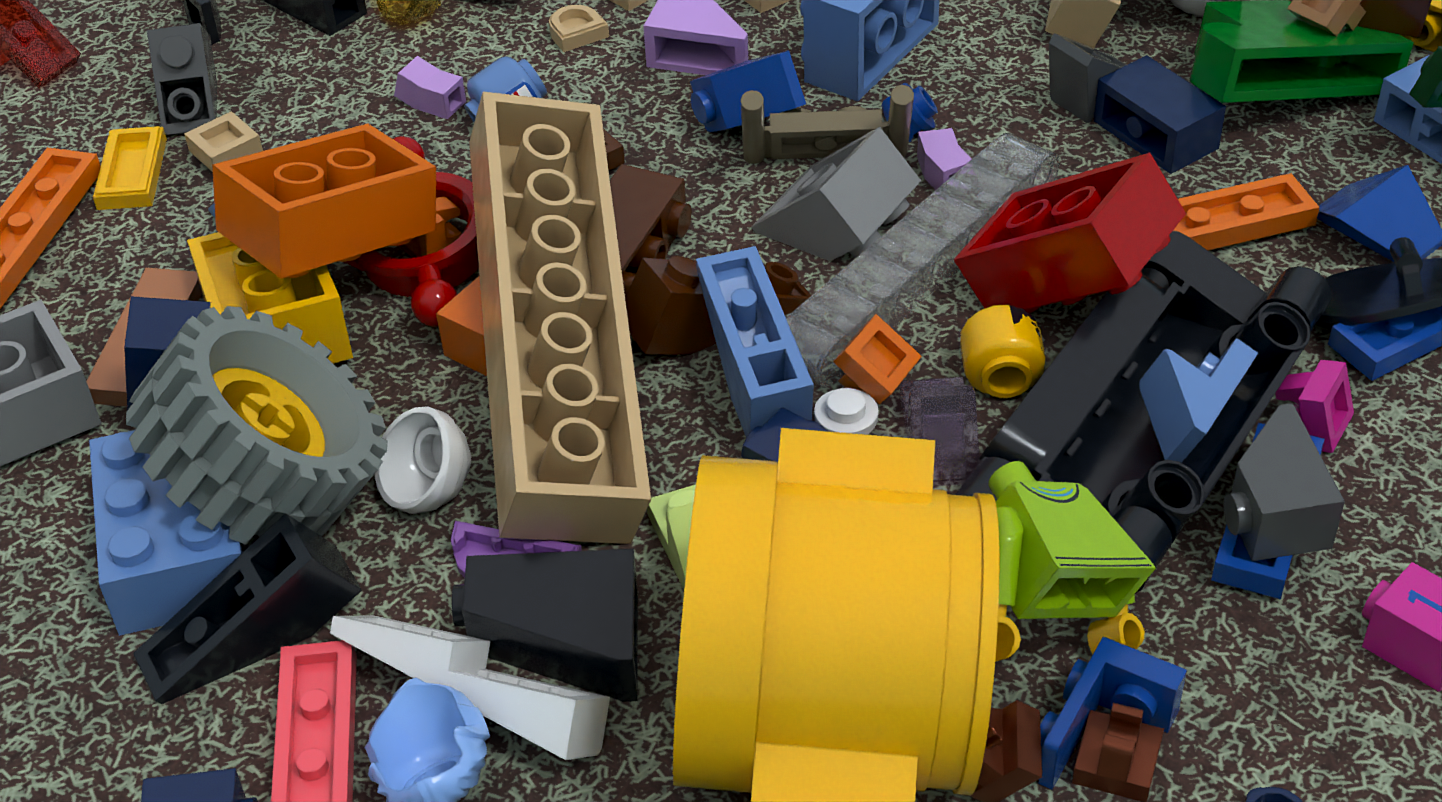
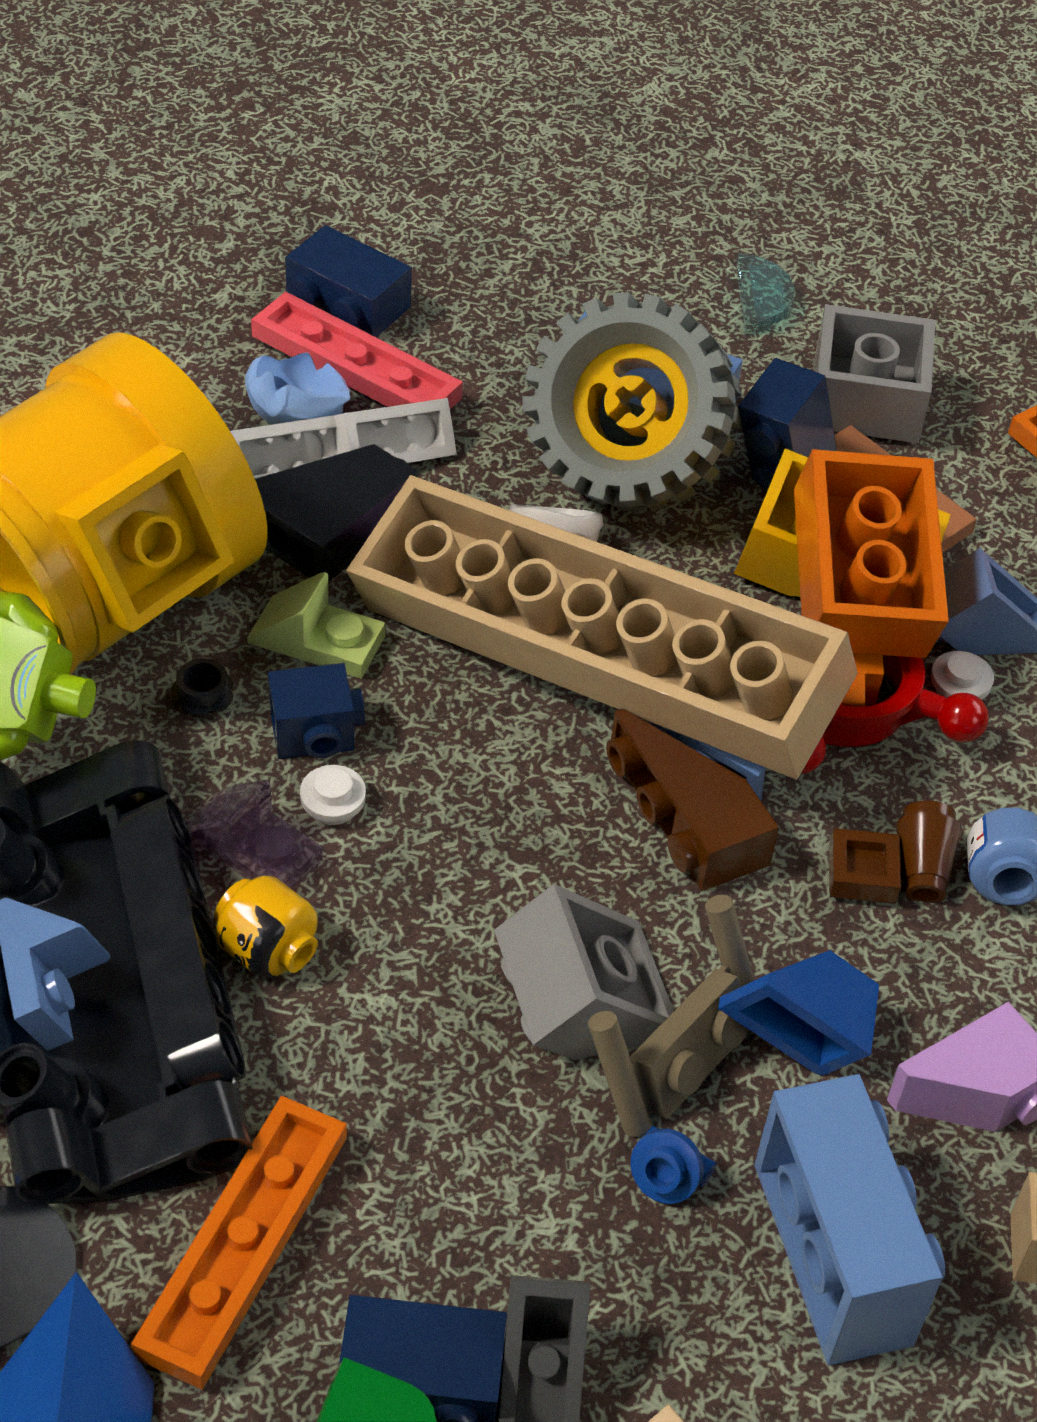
camera: 125 degrees right, 5 degrees up
black slope [133,513,362,704] -> none
reddish brown slope [625,256,815,355] -> none
medium blue slope [696,246,814,438] -> none
clear beam [786,133,1060,388] -> none
orange tile [833,314,922,404] -> none
lavender piece [917,128,974,197] -> none
red brick [954,152,1186,313] -> none

